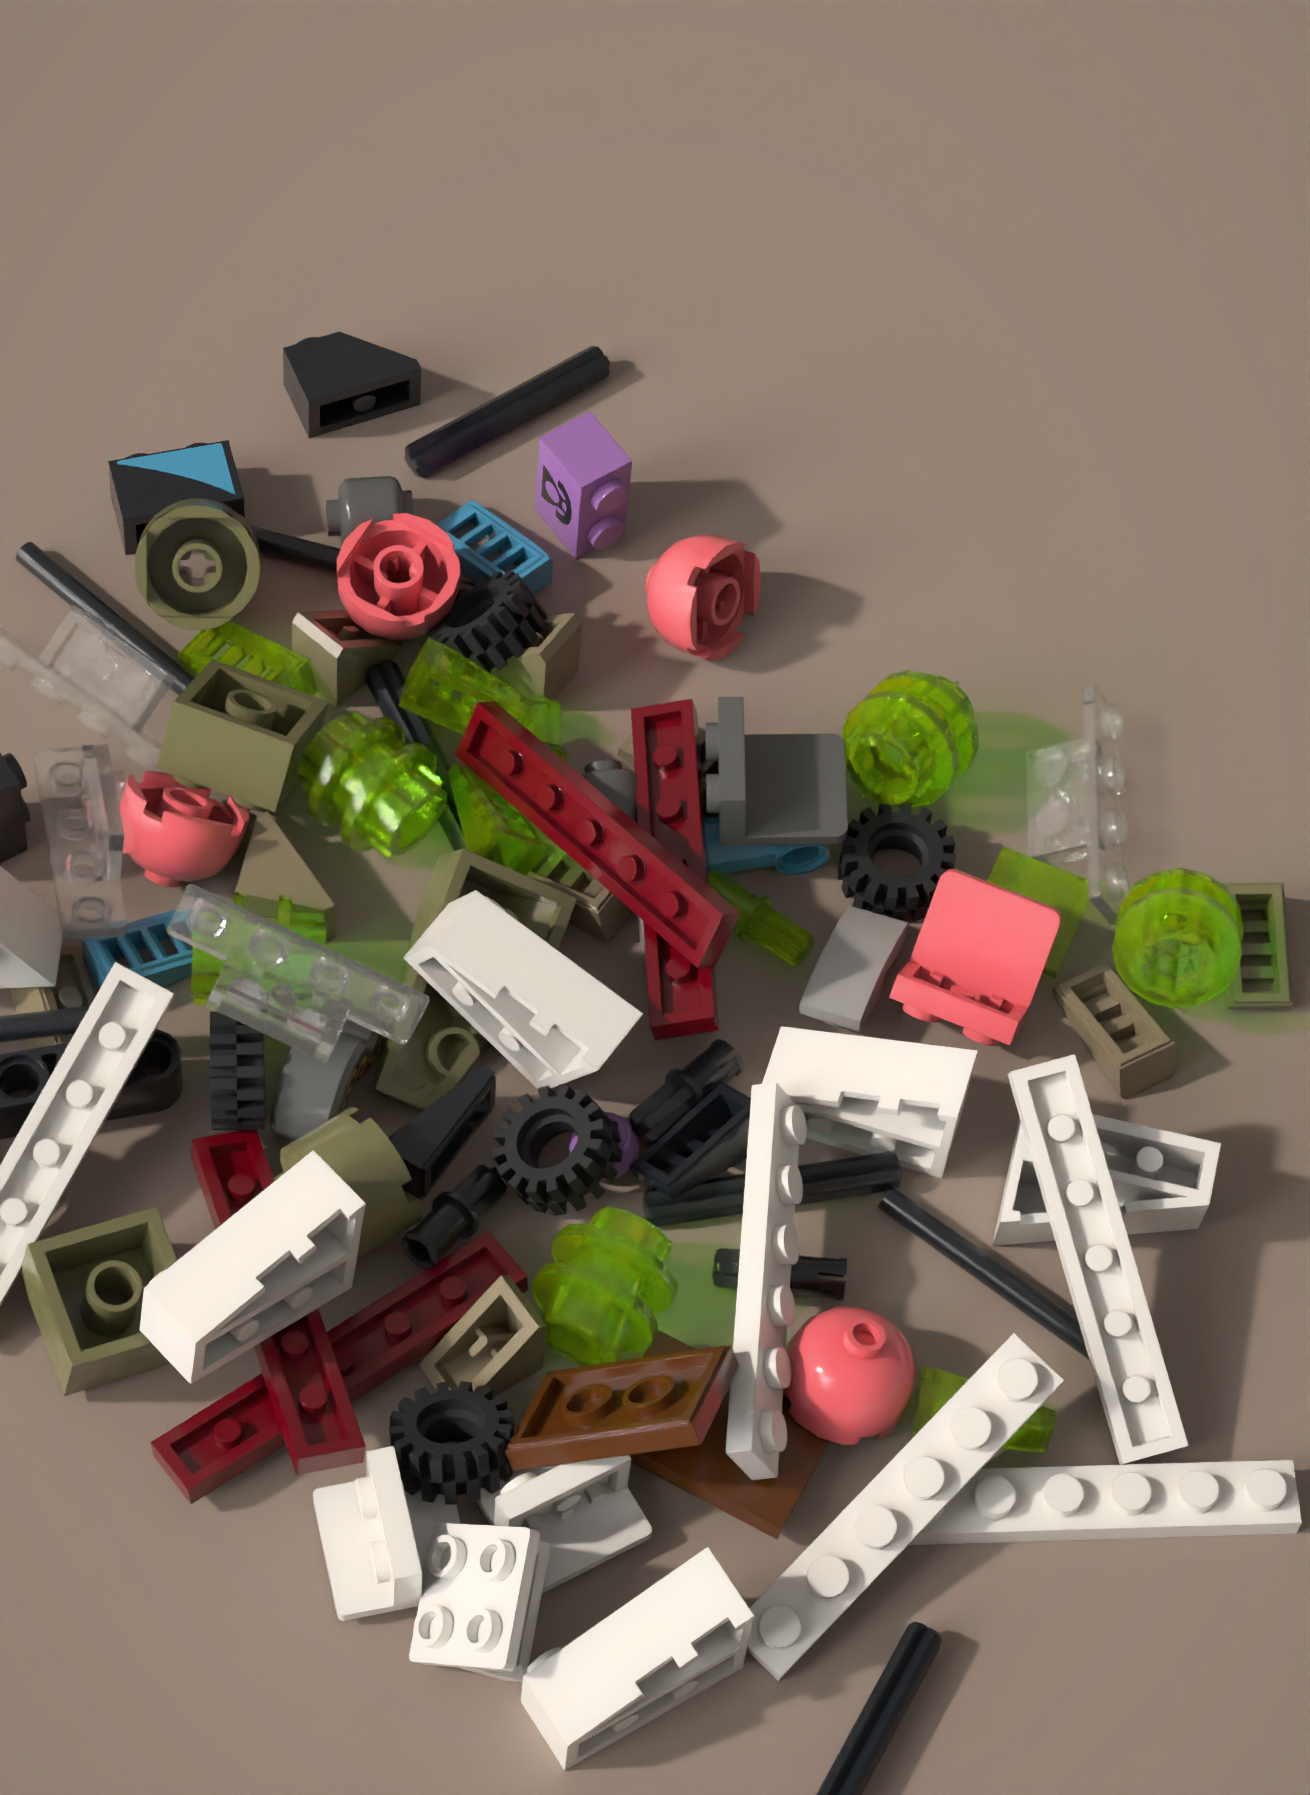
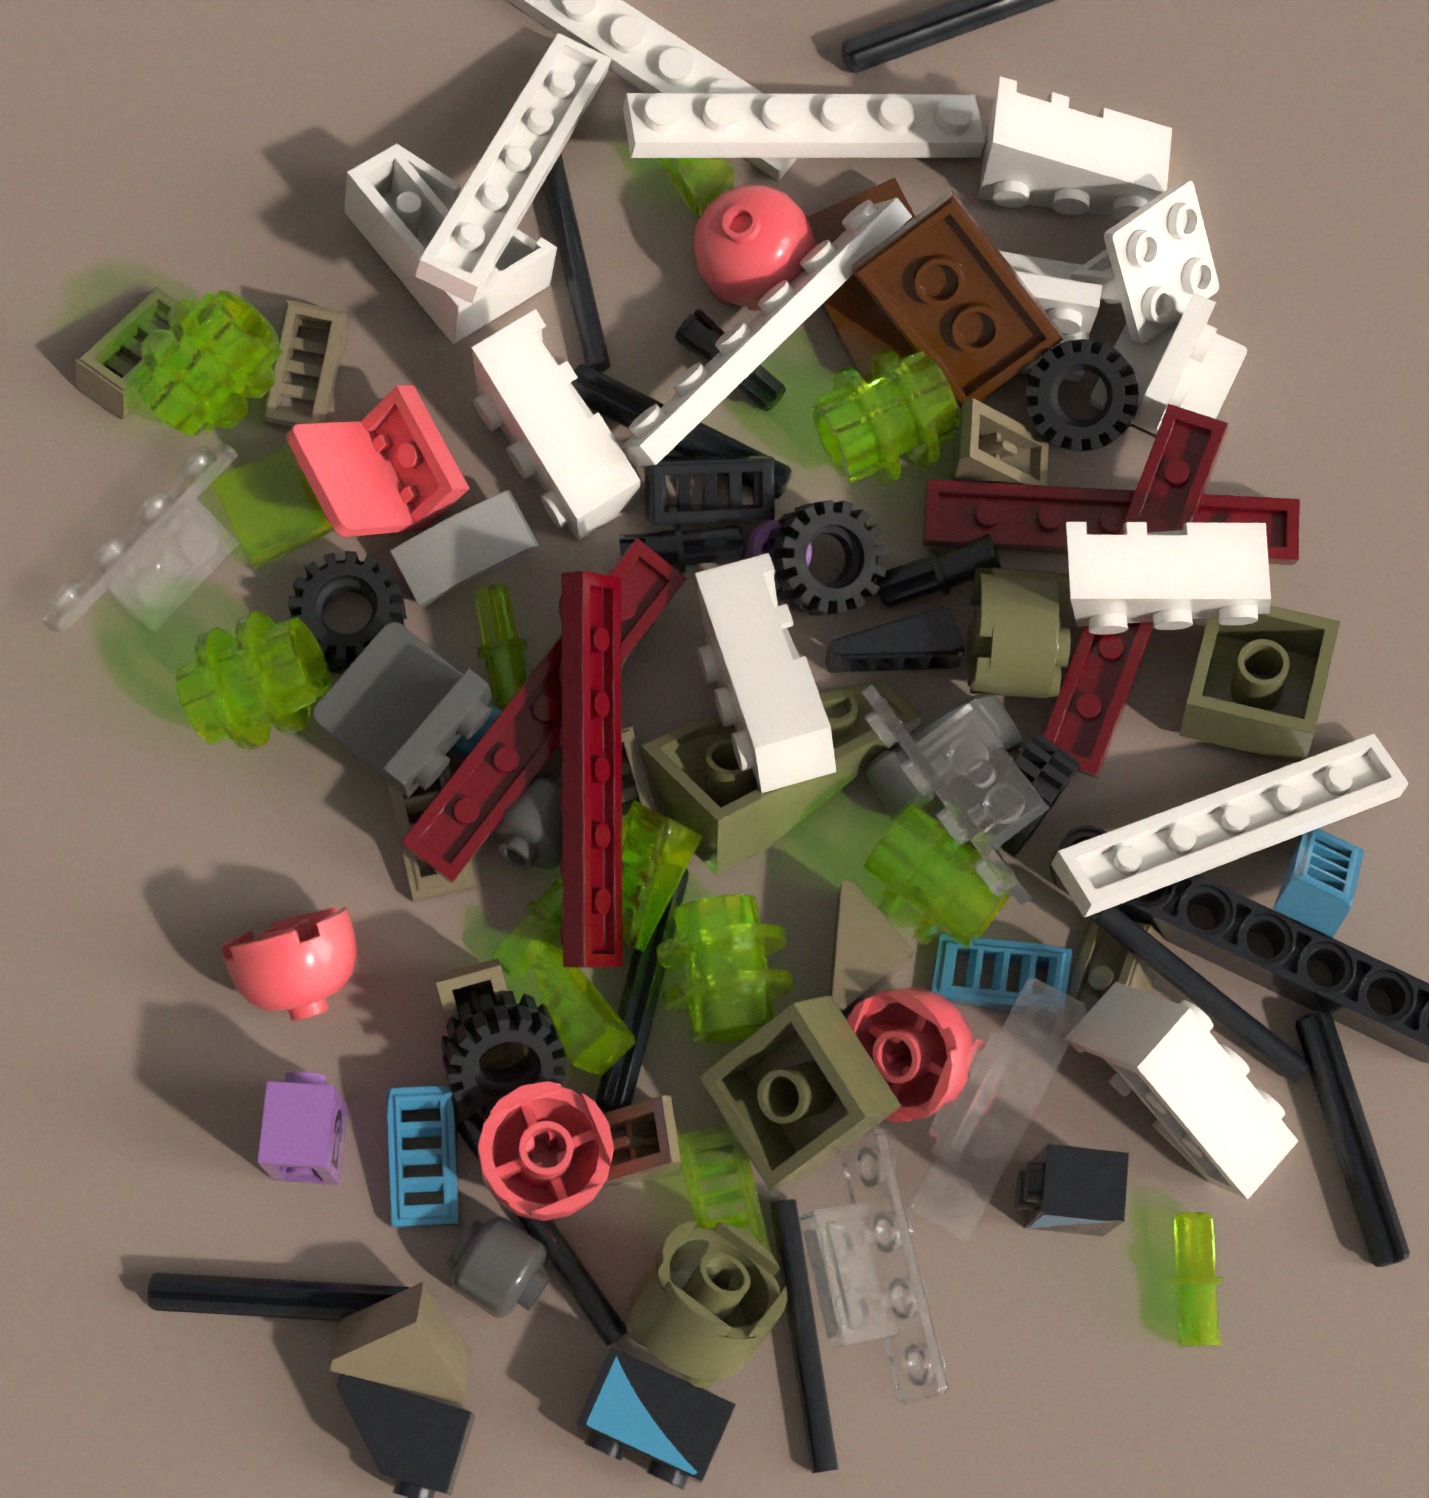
camera: 140 degrees left, 15 degrees up
none -> dark tan slope [329,1282,472,1404]

